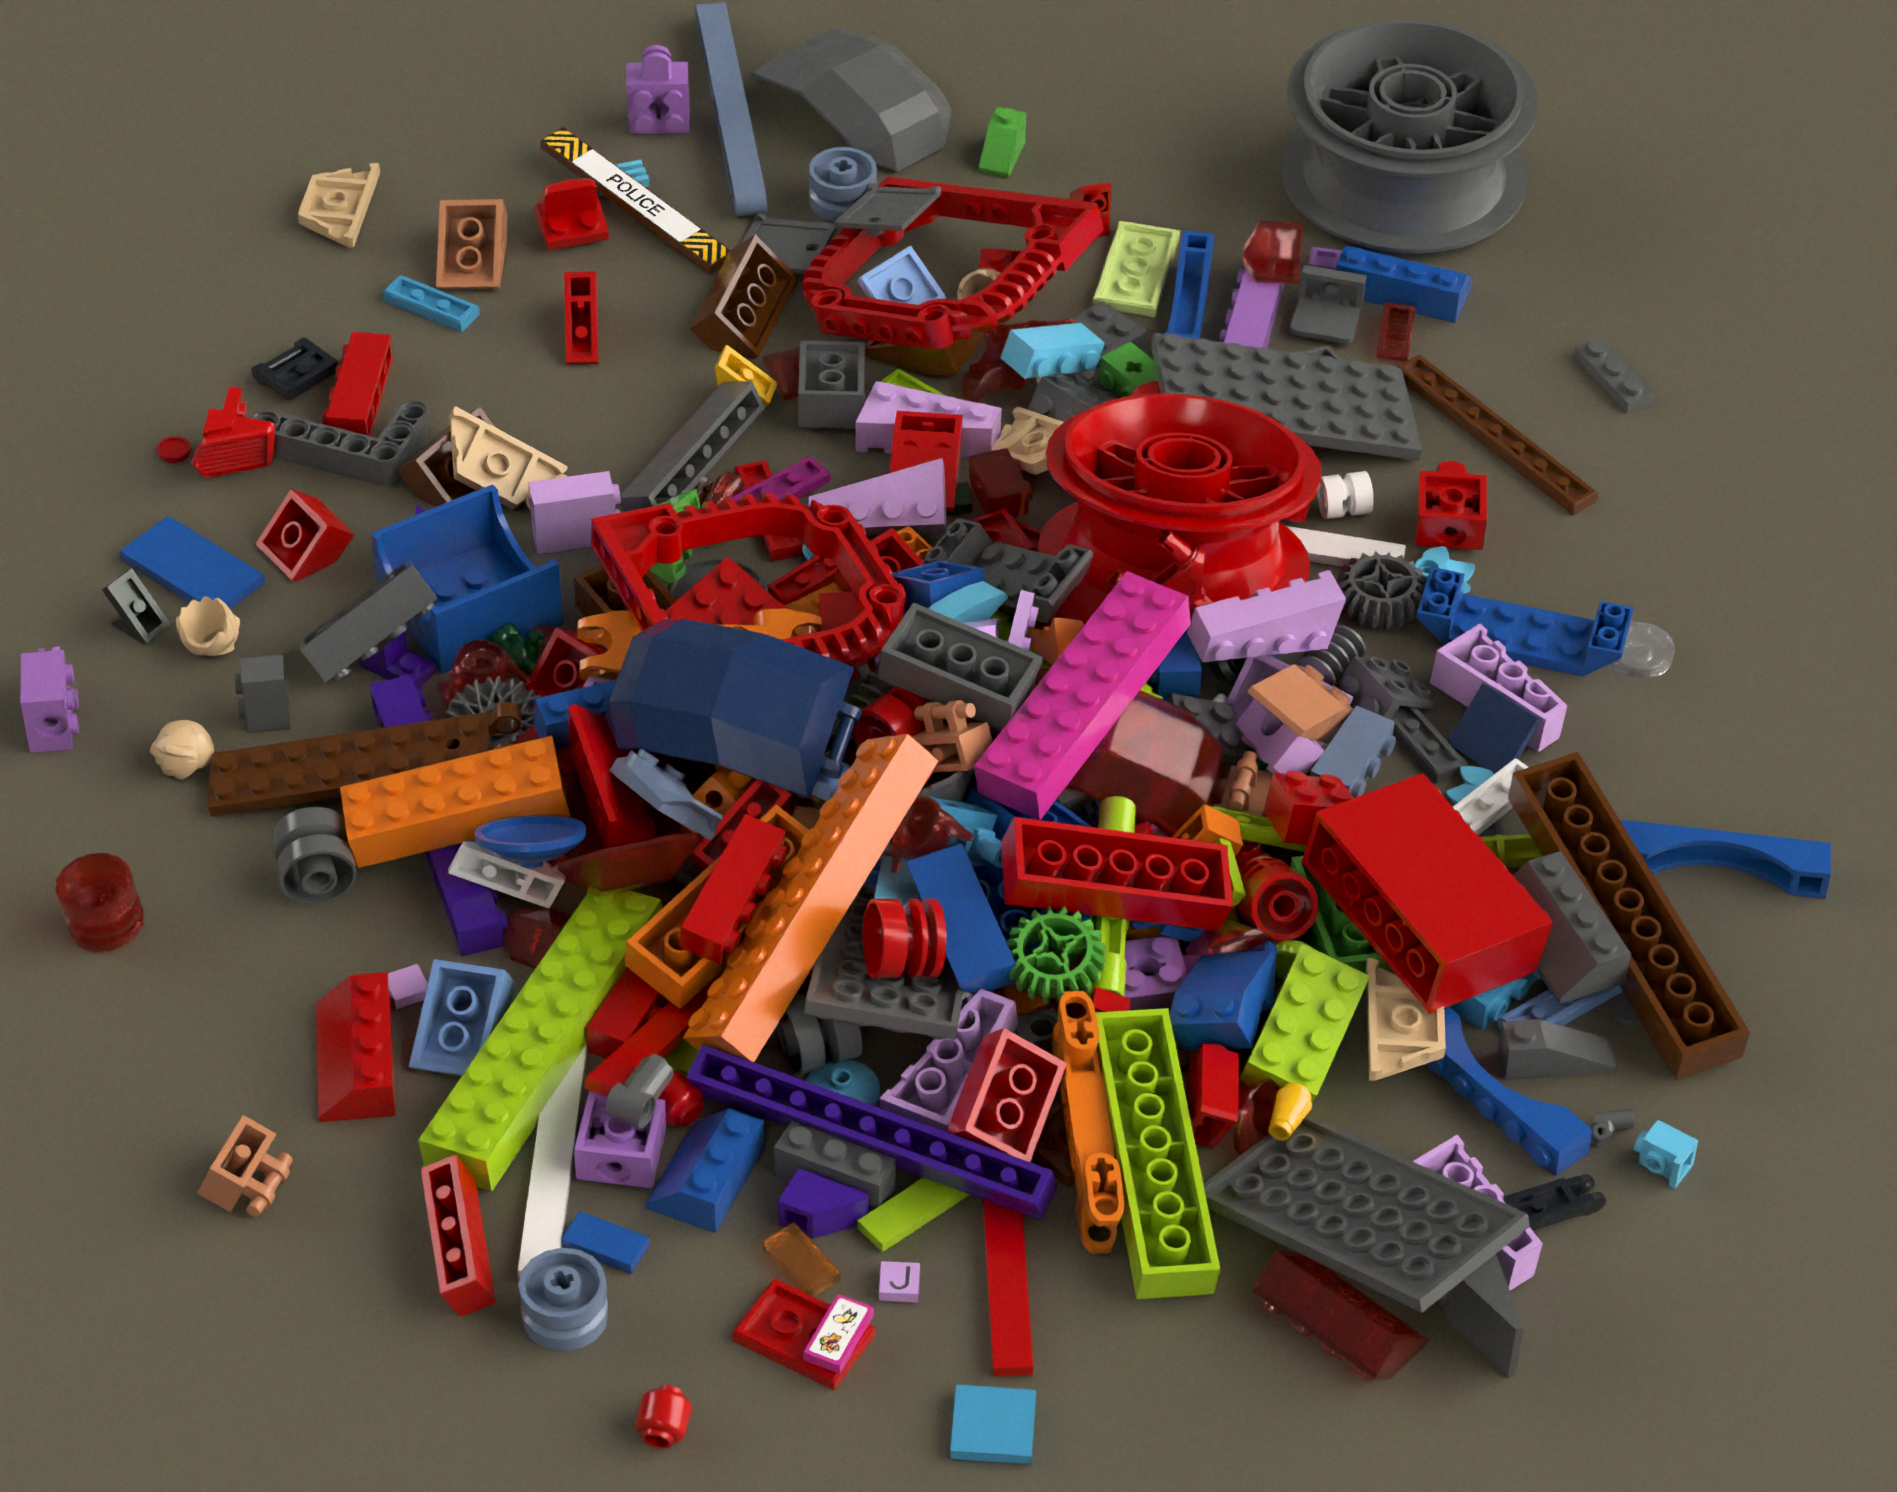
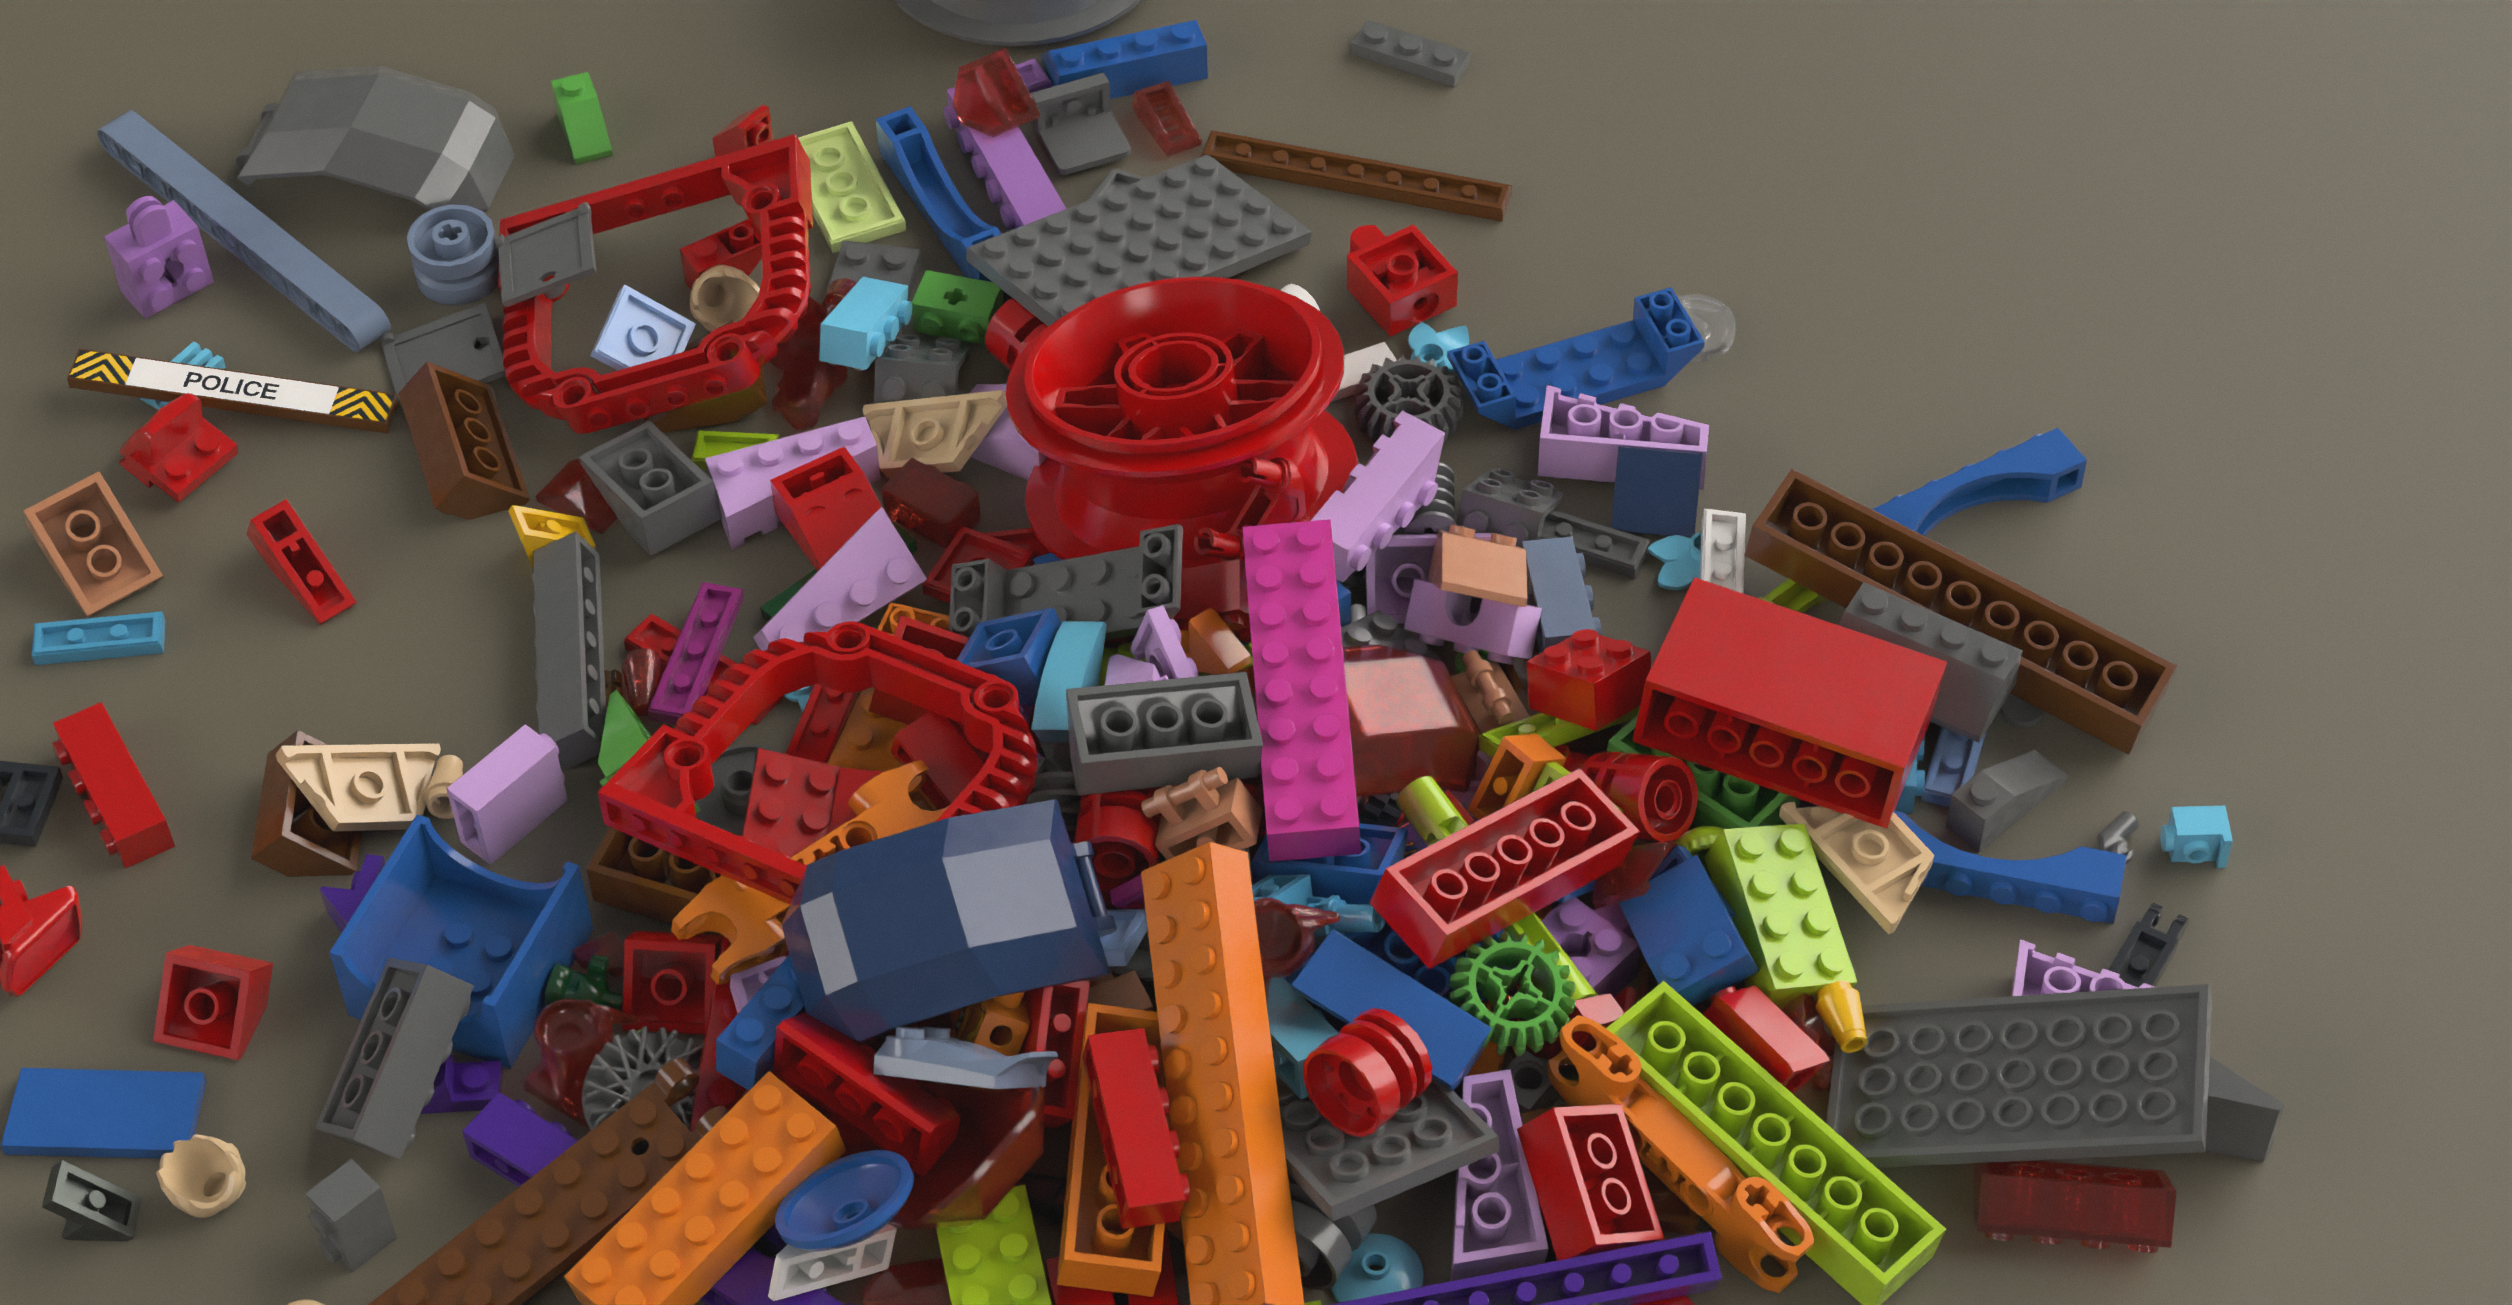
camera: 35 degrees left, 5 degrees up
dark grey beam [251,400,430,486] -> none

